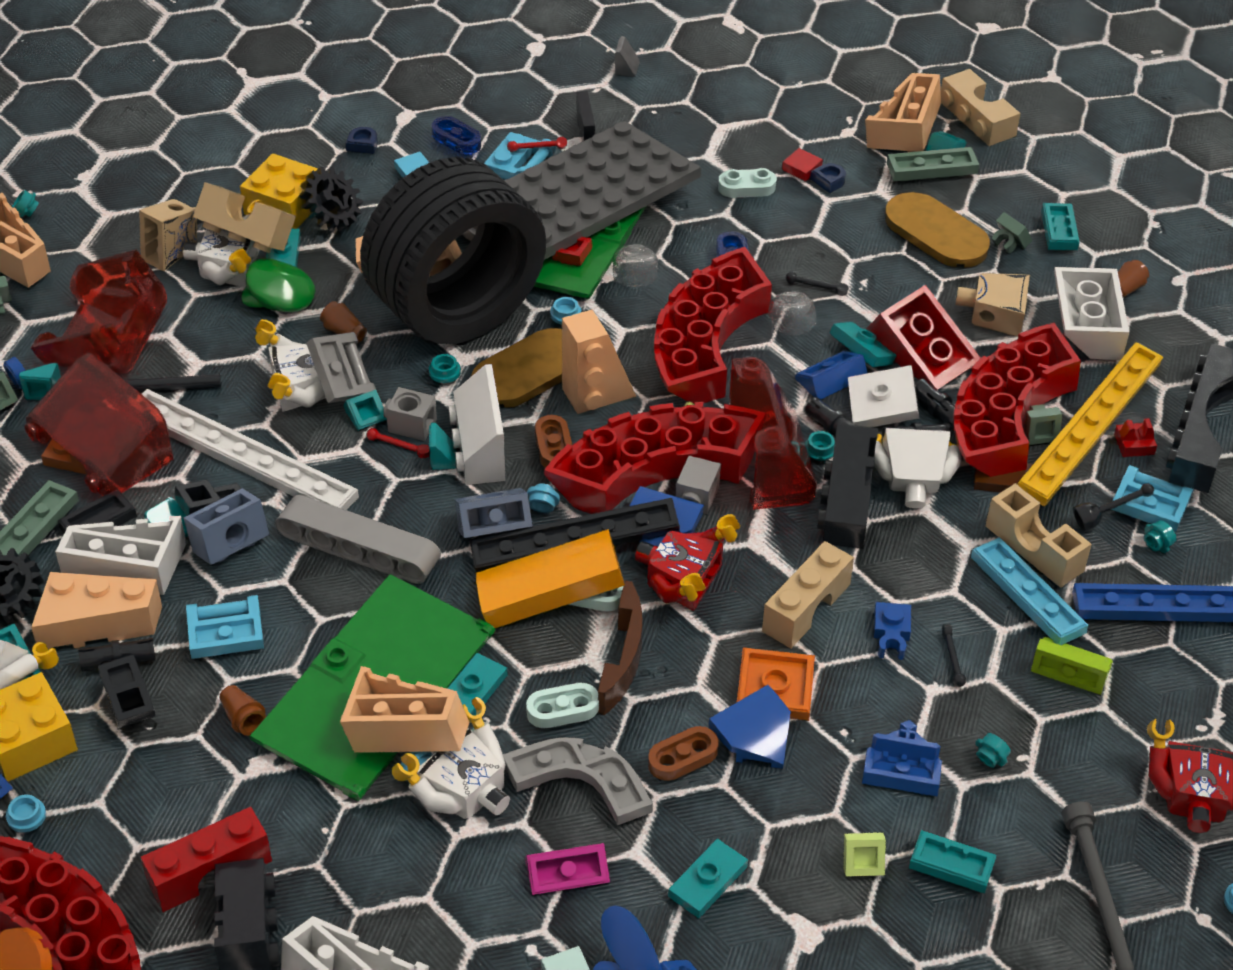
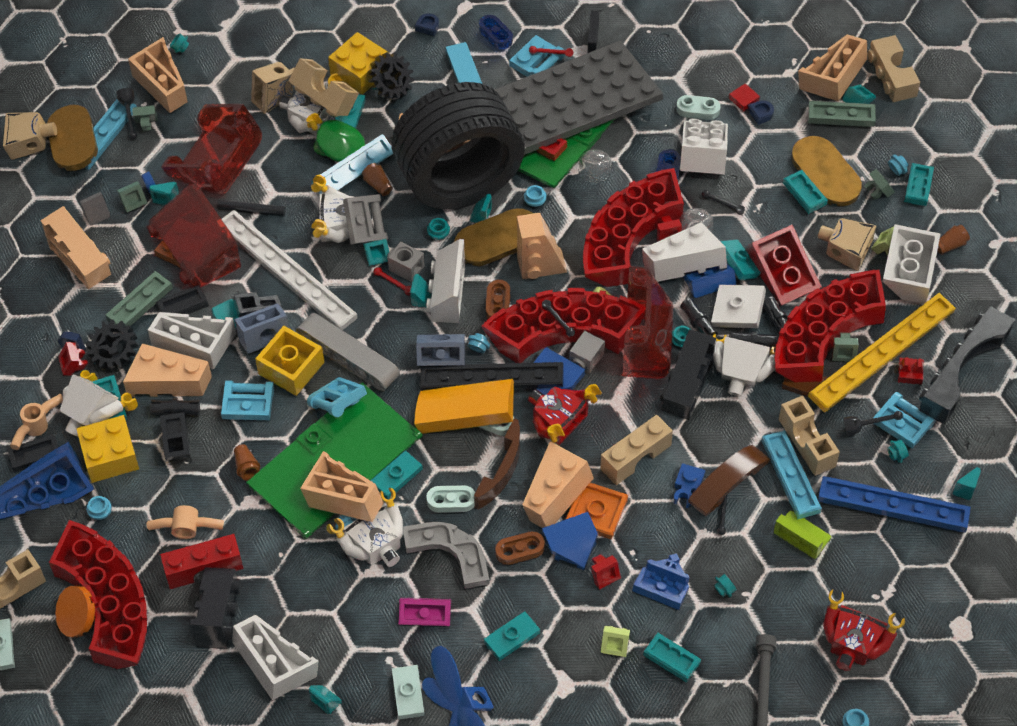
camera: 15 degrees right, 10 degrees up
none -> light nougat piece [147,505,224,539]
none -> yellow brick [255,326,324,396]
none -> medium azure plate [307,377,367,417]
none -> medium azure tile [311,134,393,194]
none -> teal slope [470,194,492,223]
none -> light nougat wedge [522,441,594,528]
none -> black hinge [542,300,575,337]
none -> red tile [591,554,621,590]
none -> white wedge [642,222,727,282]
none -> red tile [657,215,682,241]
none -> white slope [680,119,728,174]
none -> reddish brown slope [688,445,771,517]
none -> teal plate [783,170,828,214]
none -> yellowish green tile [871,226,894,255]
none -> medium azure plate [888,154,908,176]

